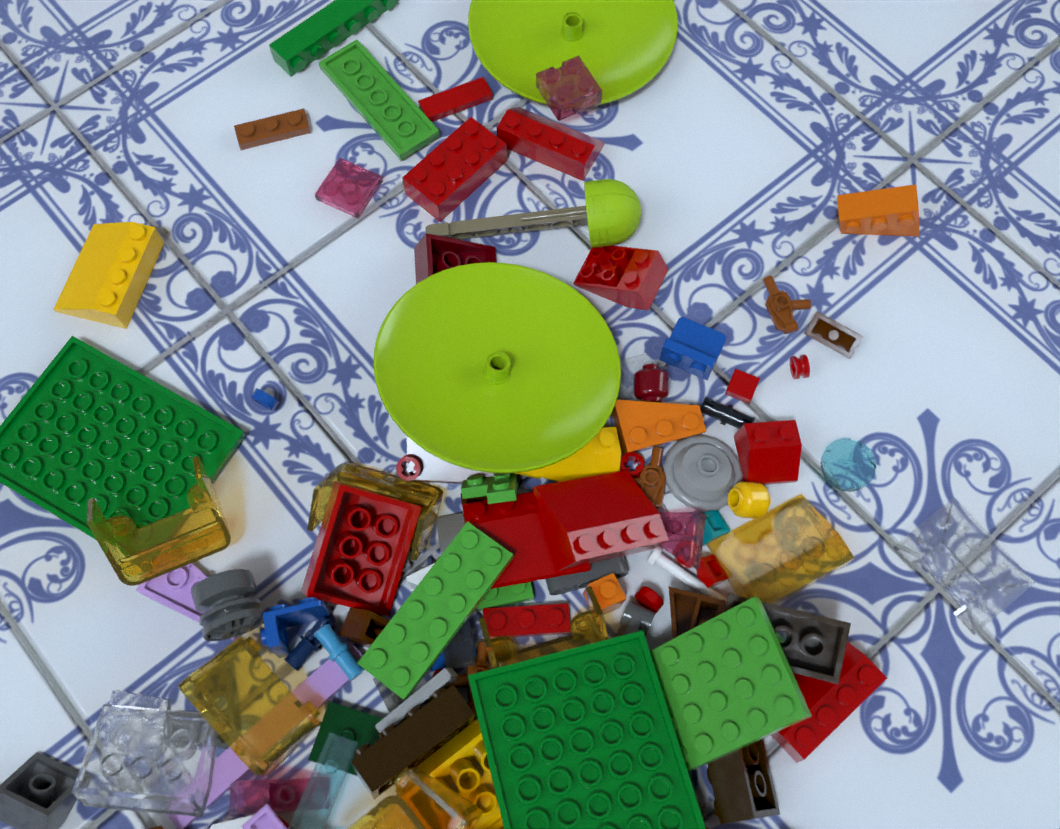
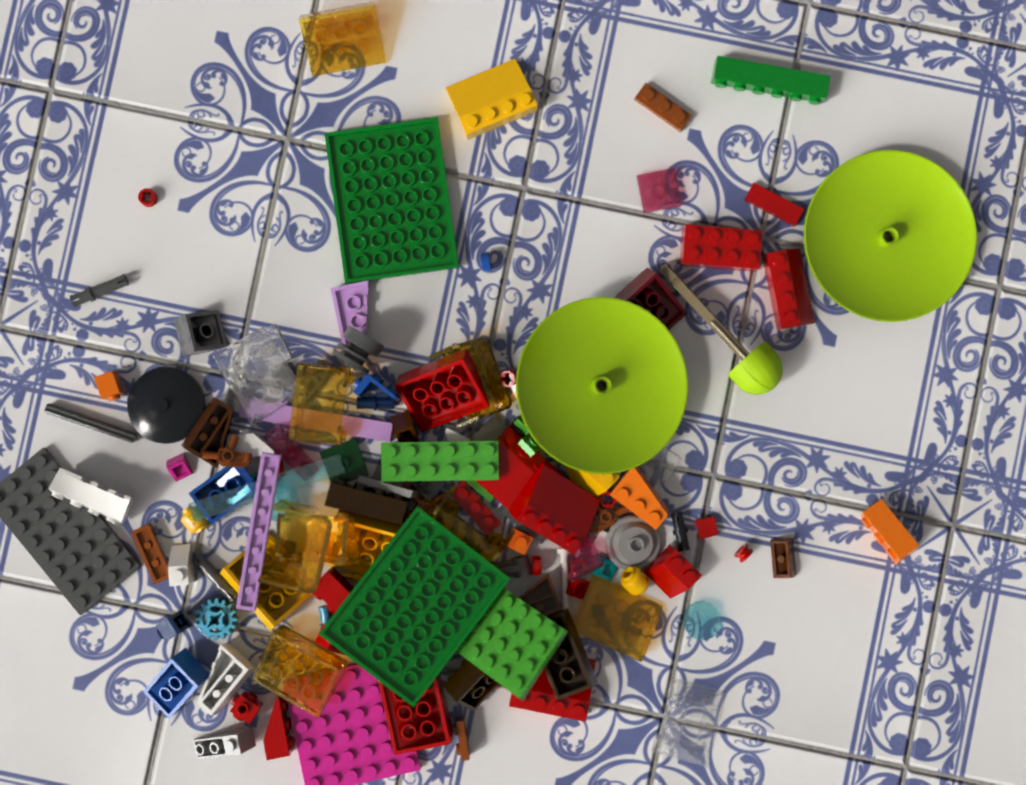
camera: 50 degrees right, 20 degrees up
clear yellow windscreen [87,456,231,586] -> none
dark azure pin [314,624,365,681] -> none
bright green plate [318,39,440,161] -> none
clear pink piece [536,55,602,121] -> none
red slope [573,246,669,311] -> none
dark red head [633,364,669,403] -> none
blue bracket [659,317,726,381] -> none
dark orange piece [763,276,811,334] -> none

